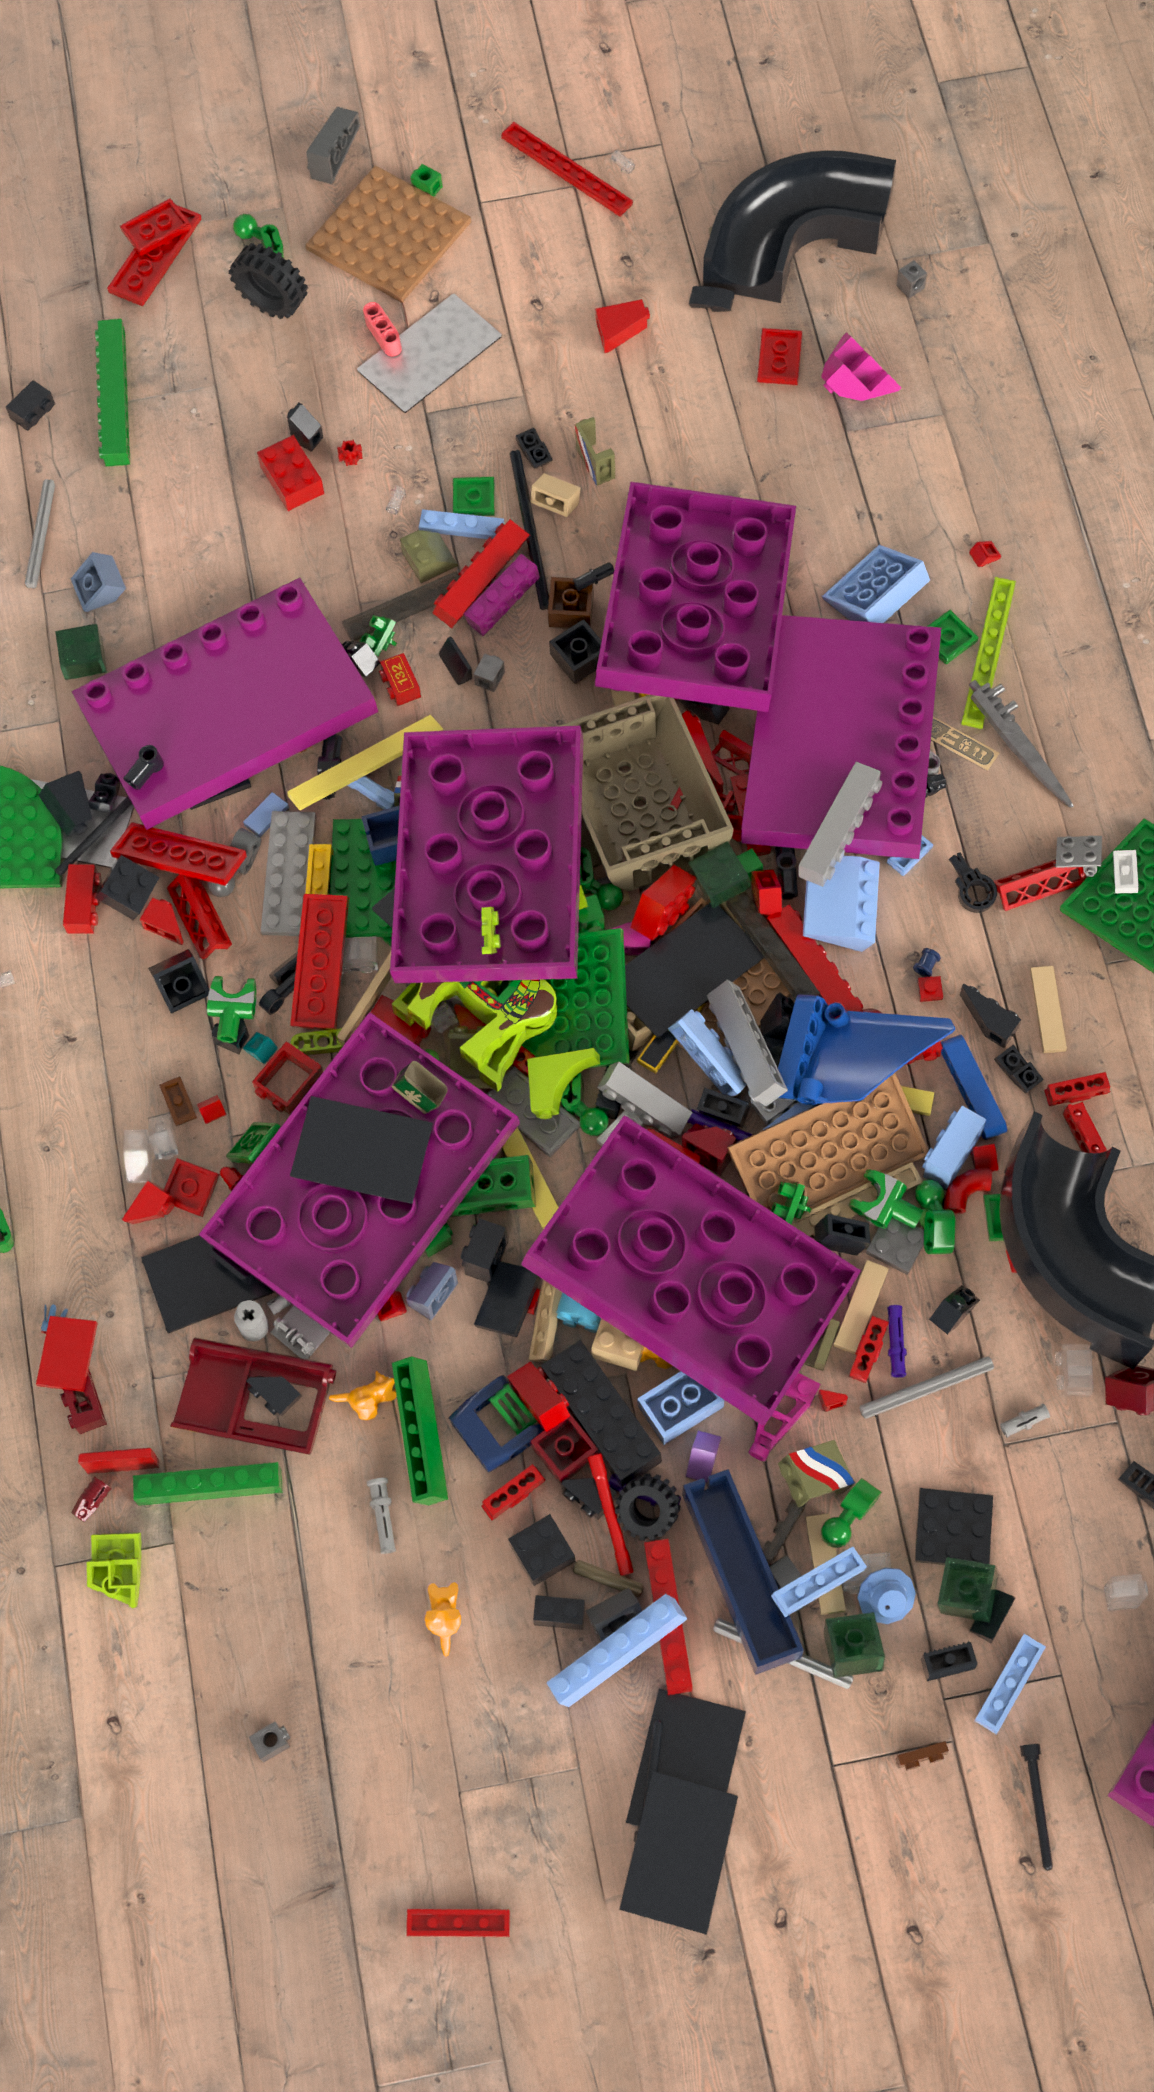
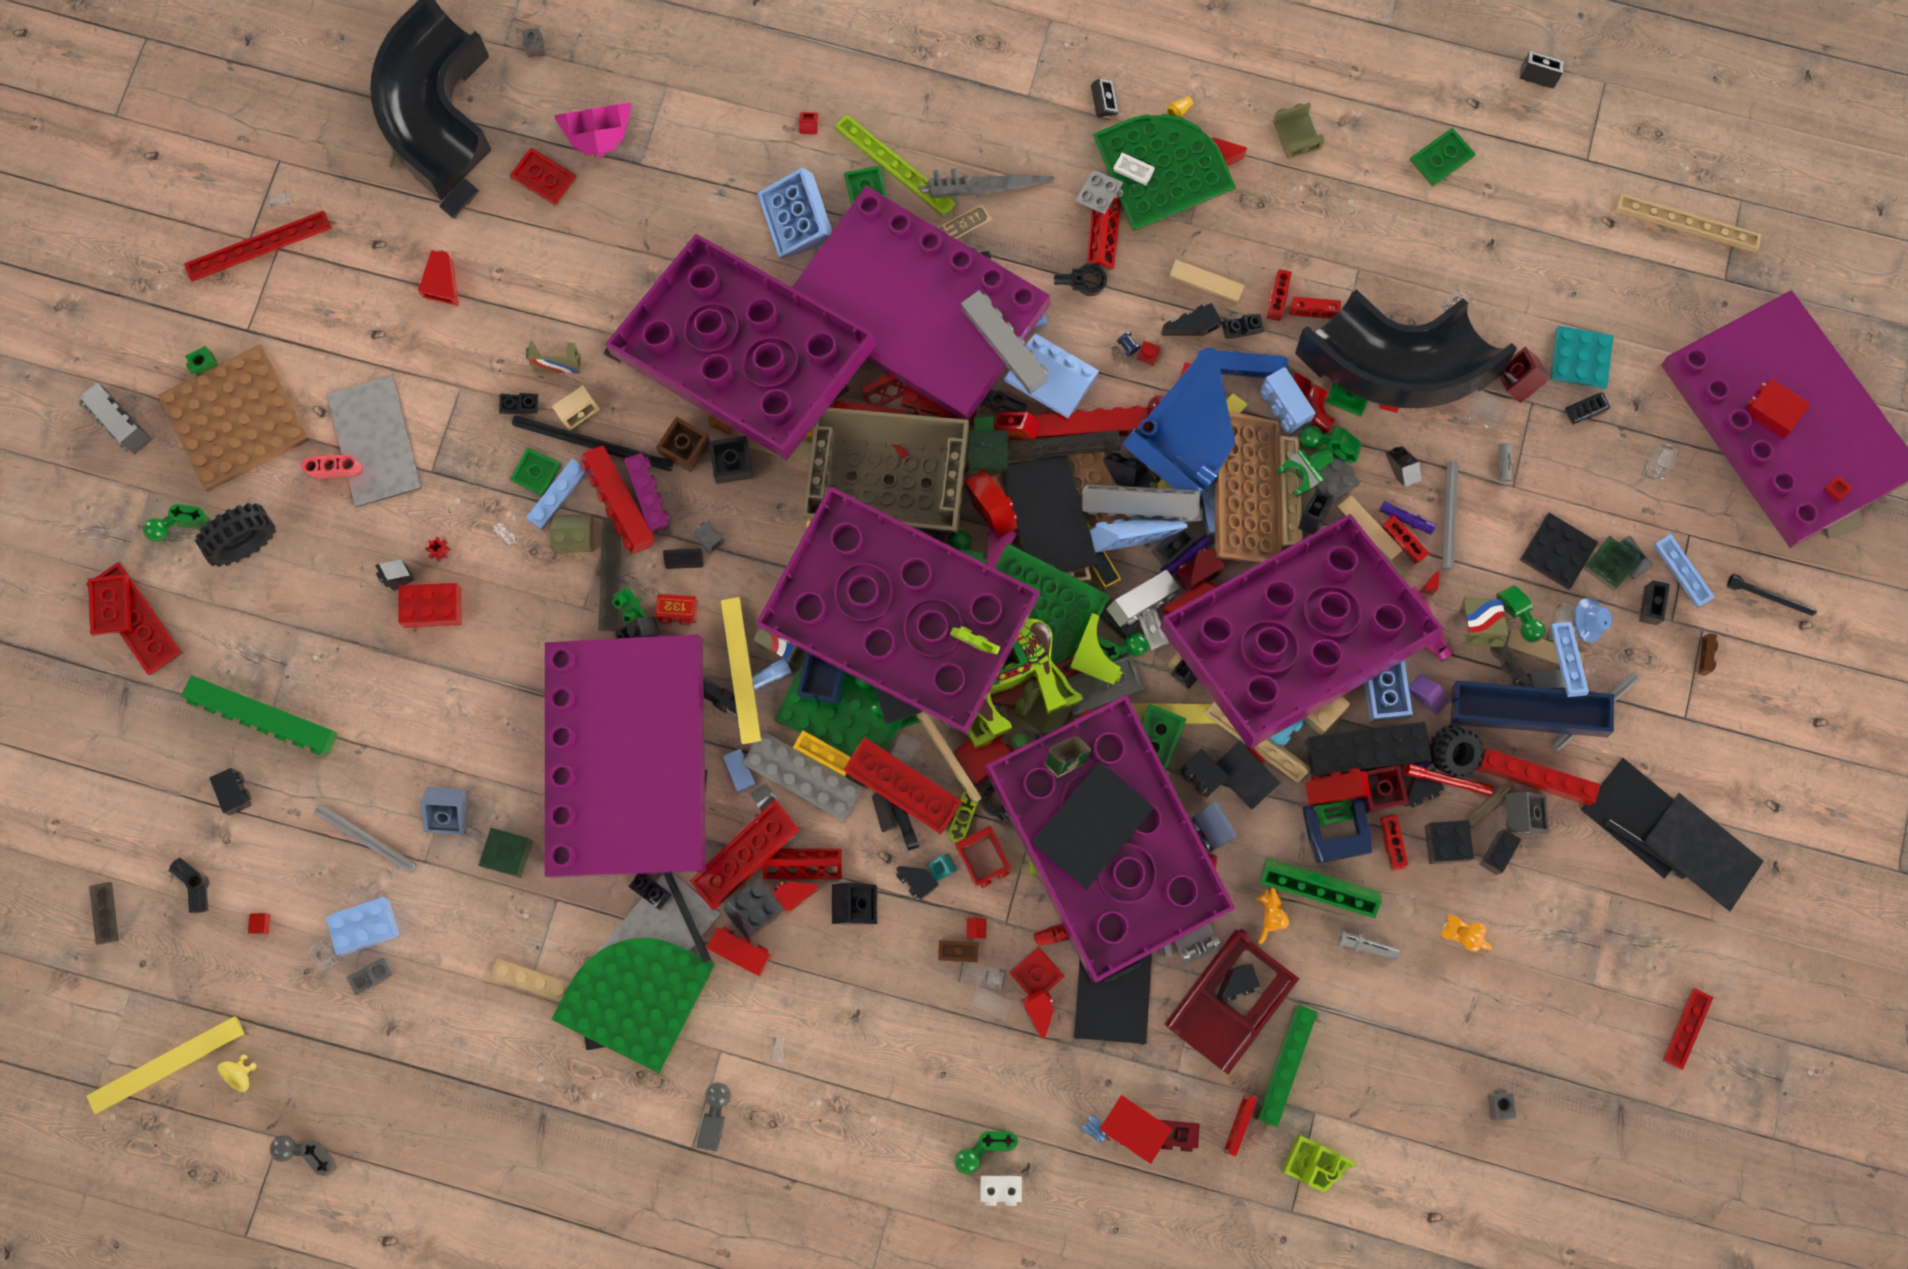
camera: 70 degrees left, 10 degrees up
black slope [38,771,92,837] -> none
dark red hinge [71,1476,112,1522] -> none
black piece [123,745,164,790] -> none
green connector [207,976,257,1043] -> none
green tile [226,1122,281,1164] -> none
light grey piece [234,1300,269,1342] -> none
light blue brick [547,1594,688,1707] -> none
black axle [573,562,614,592] -> none
green hips [771,1182,812,1224] -> none
clear green brick [824,1612,885,1678] -> none

